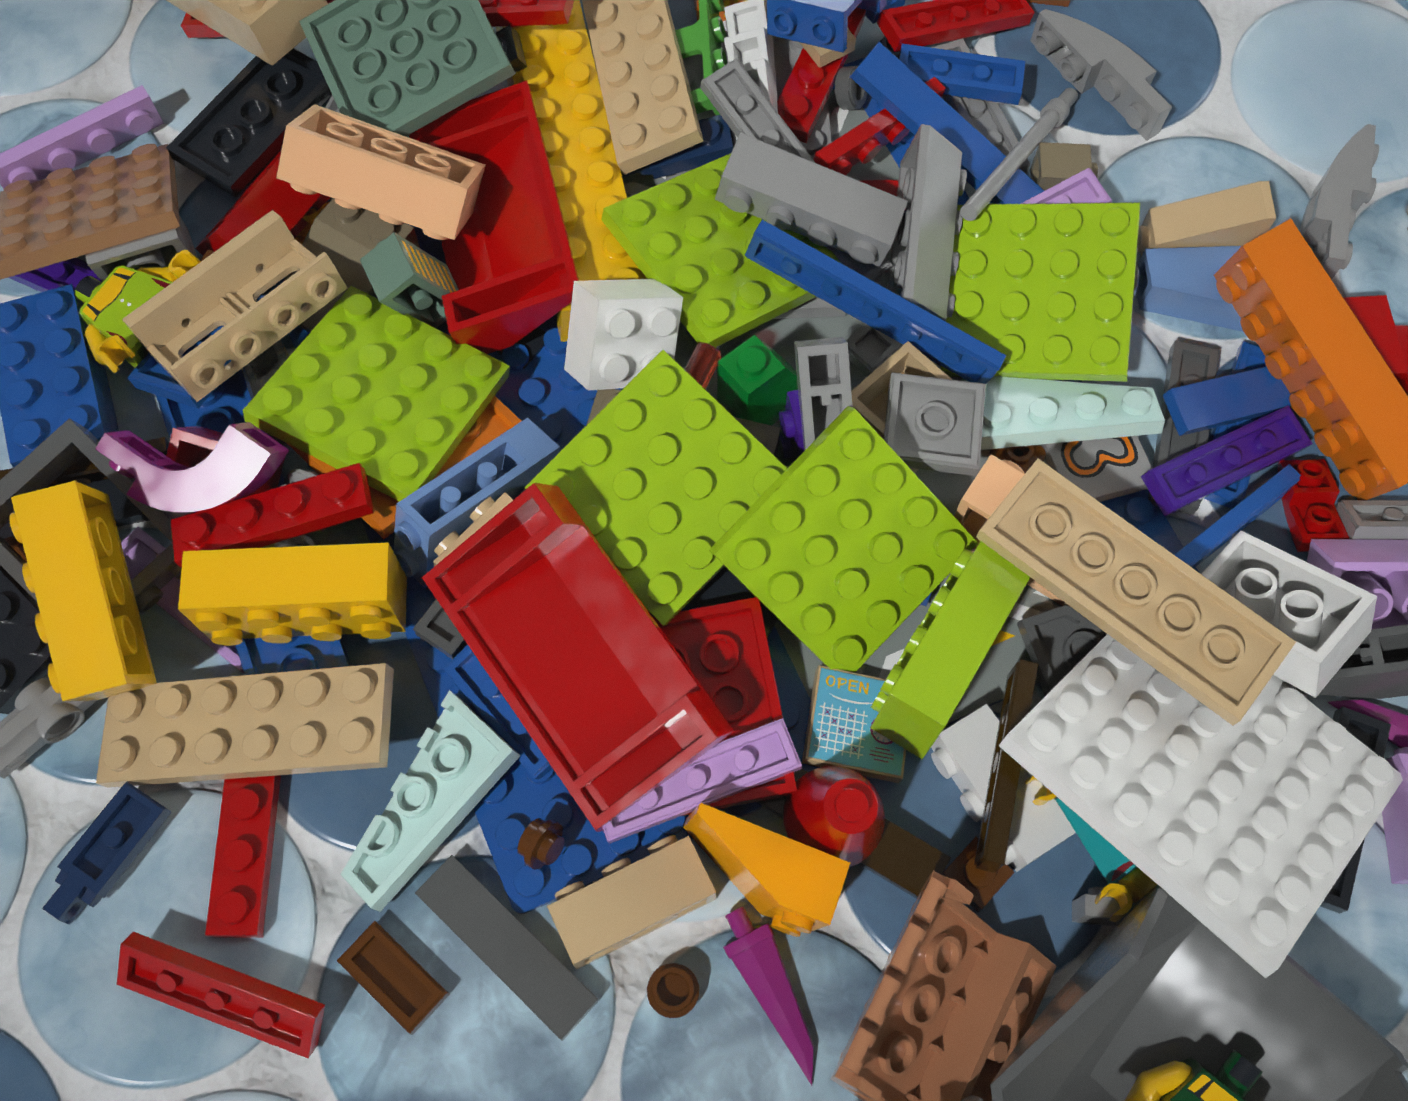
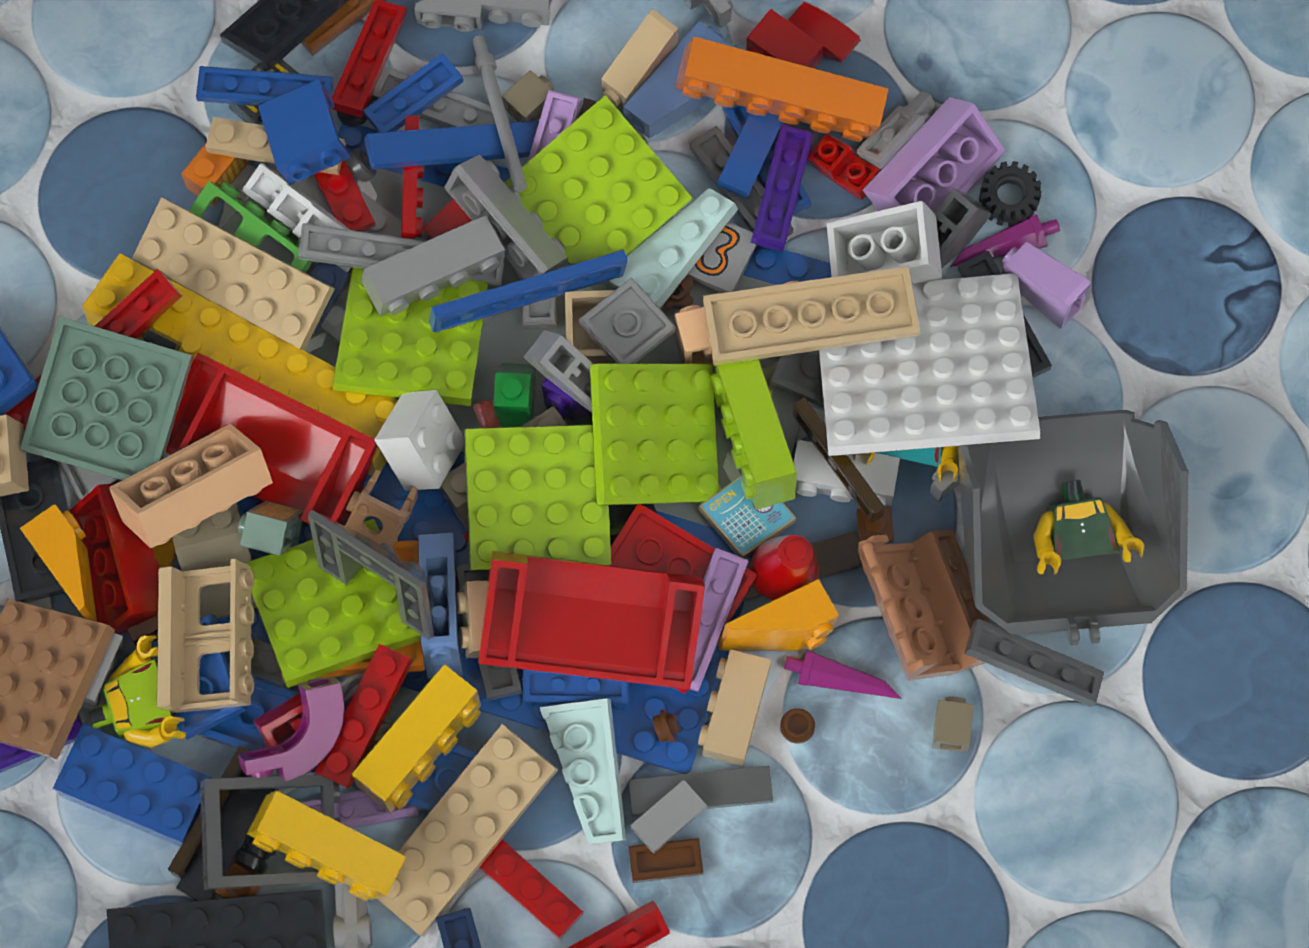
camera: 45 degrees left, 5 degrees up
blue tile [1174,464,1301,569] -> none
none -> light orange slope [20,504,97,622]
none -> dark grey slope [308,510,434,640]
none -> medium nougat piece [345,470,418,549]
none -> light grey tile [630,779,707,854]

